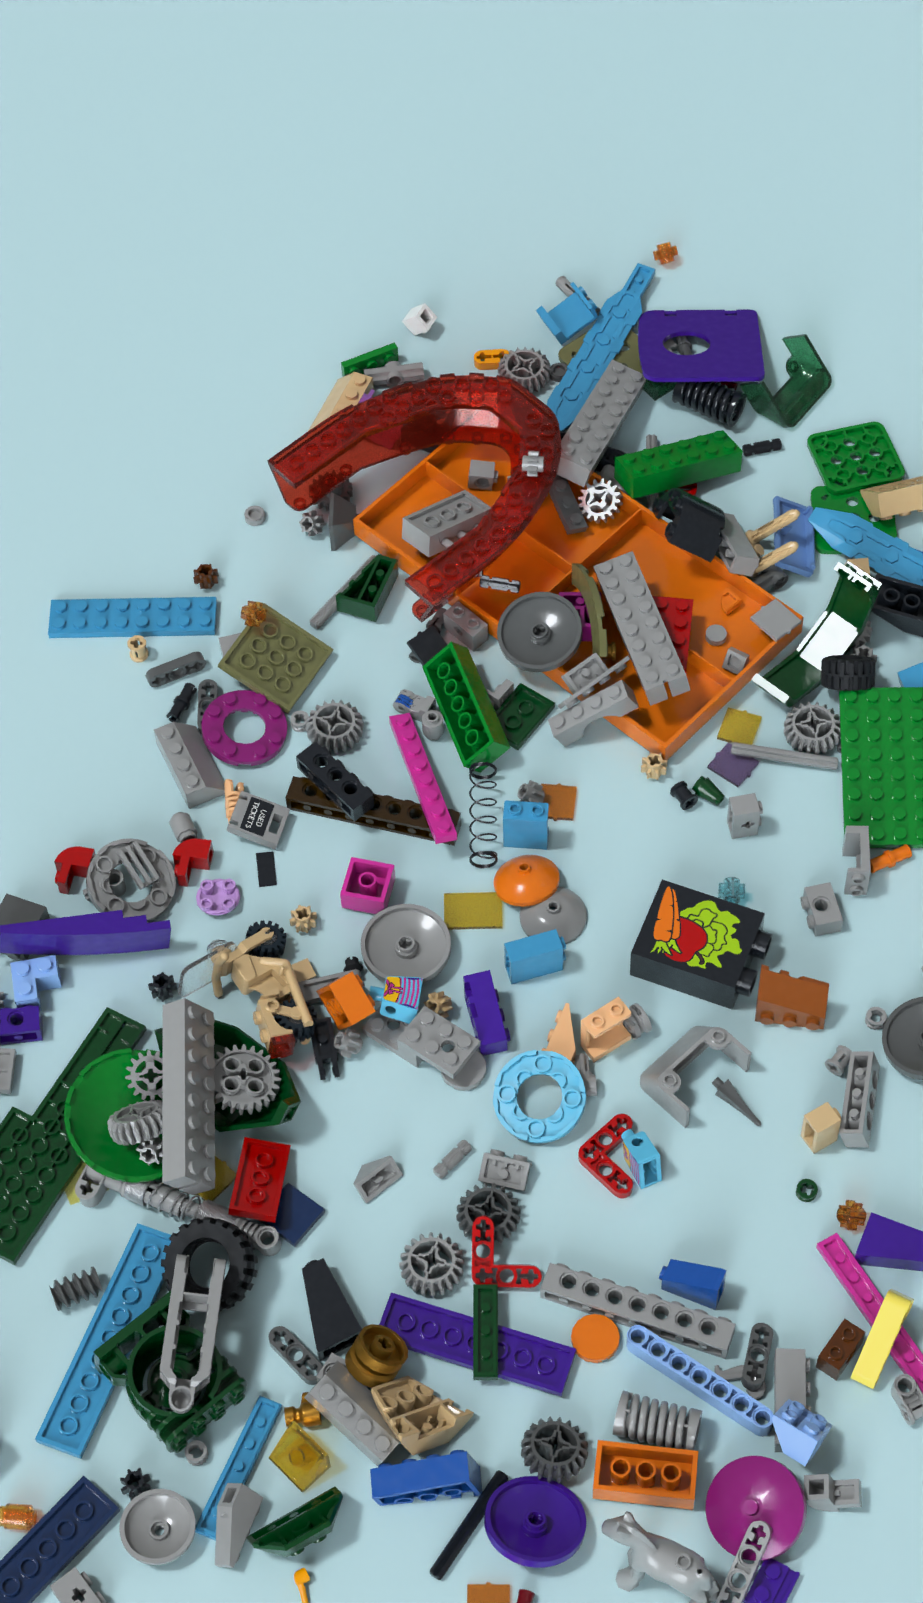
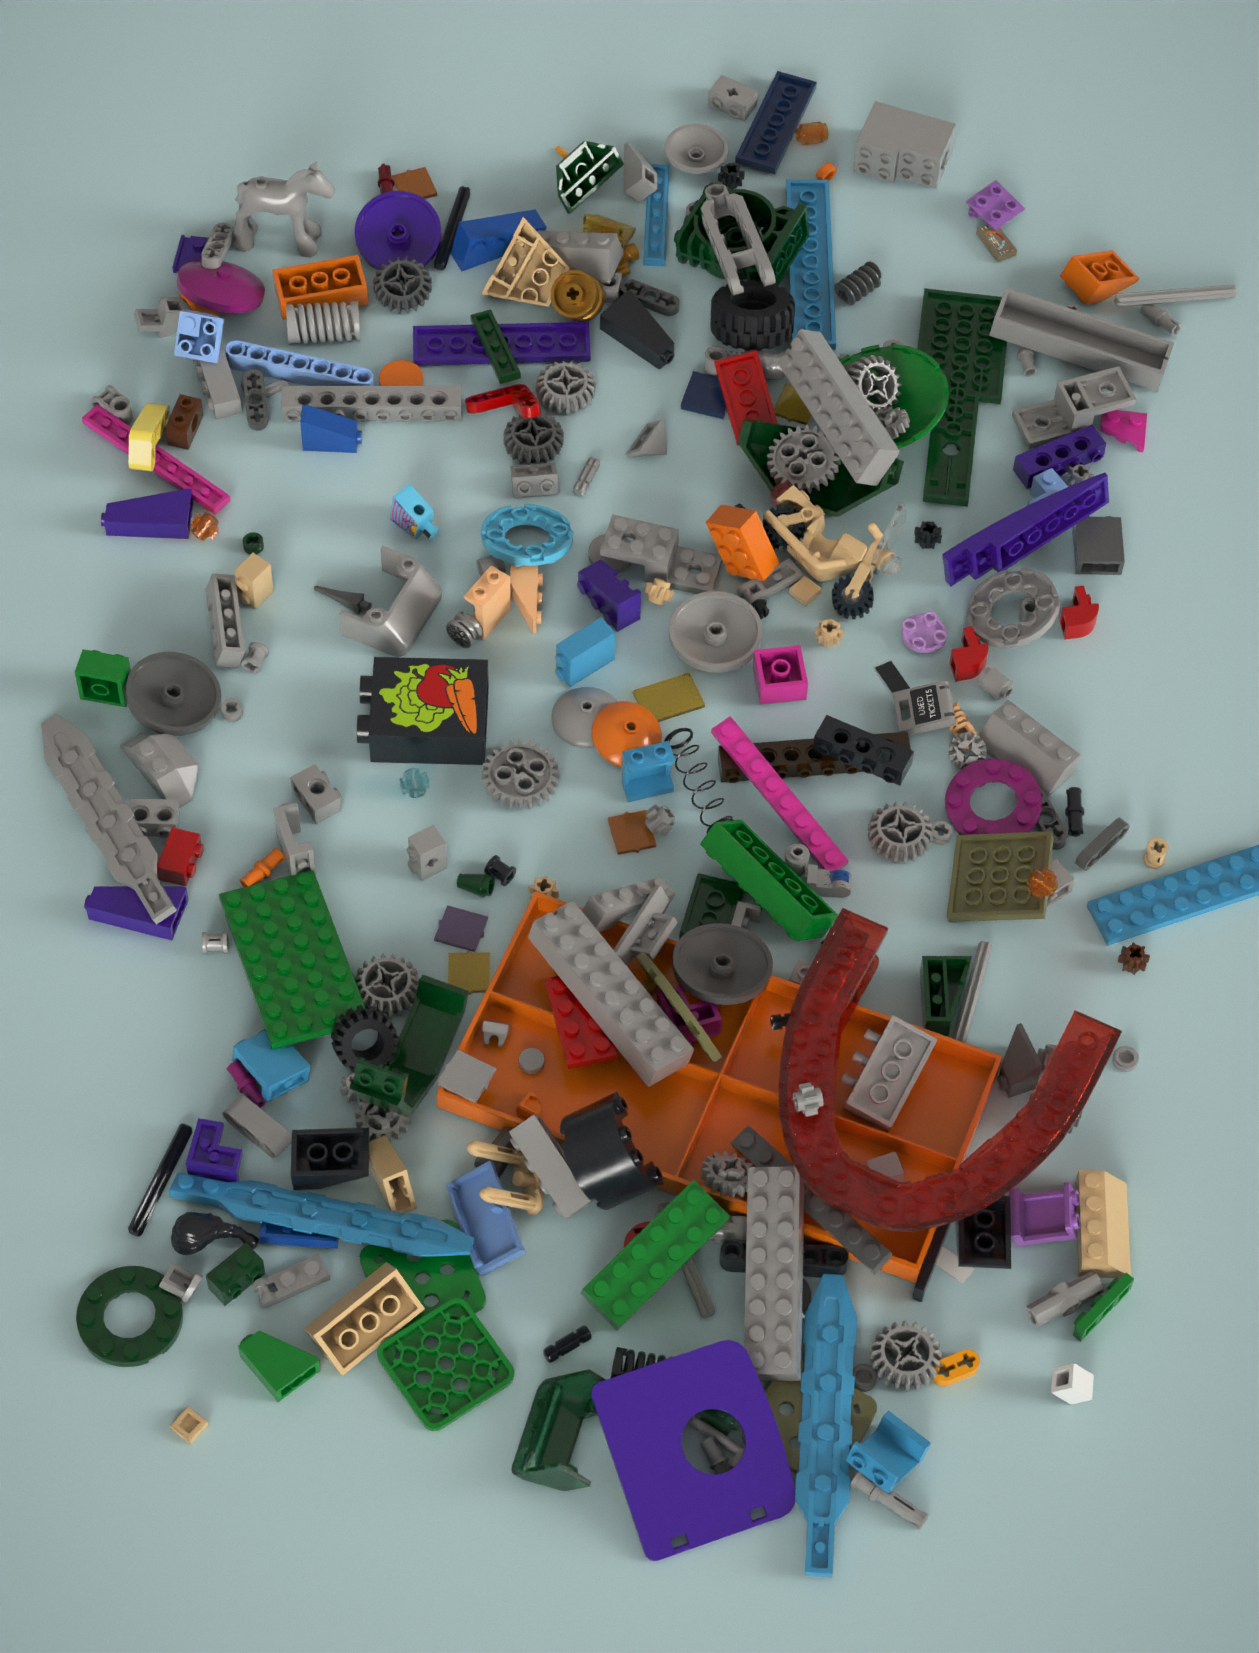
camera: 155 degrees right, 0 degrees up
light grey tile [117,841,160,890] -> none
medium azure torso [369,976,423,1024] -> none
red beam [578,1114,633,1199] -> none
clear orange gear [653,242,678,264] -> none
light grey axle [731,742,838,770] -> none
dark orange wedge [755,964,829,1030] -> none
none -> light grey gear [481,739,559,810]
none -> orange tile [816,162,837,181]
none -> light grey gear [948,732,987,769]

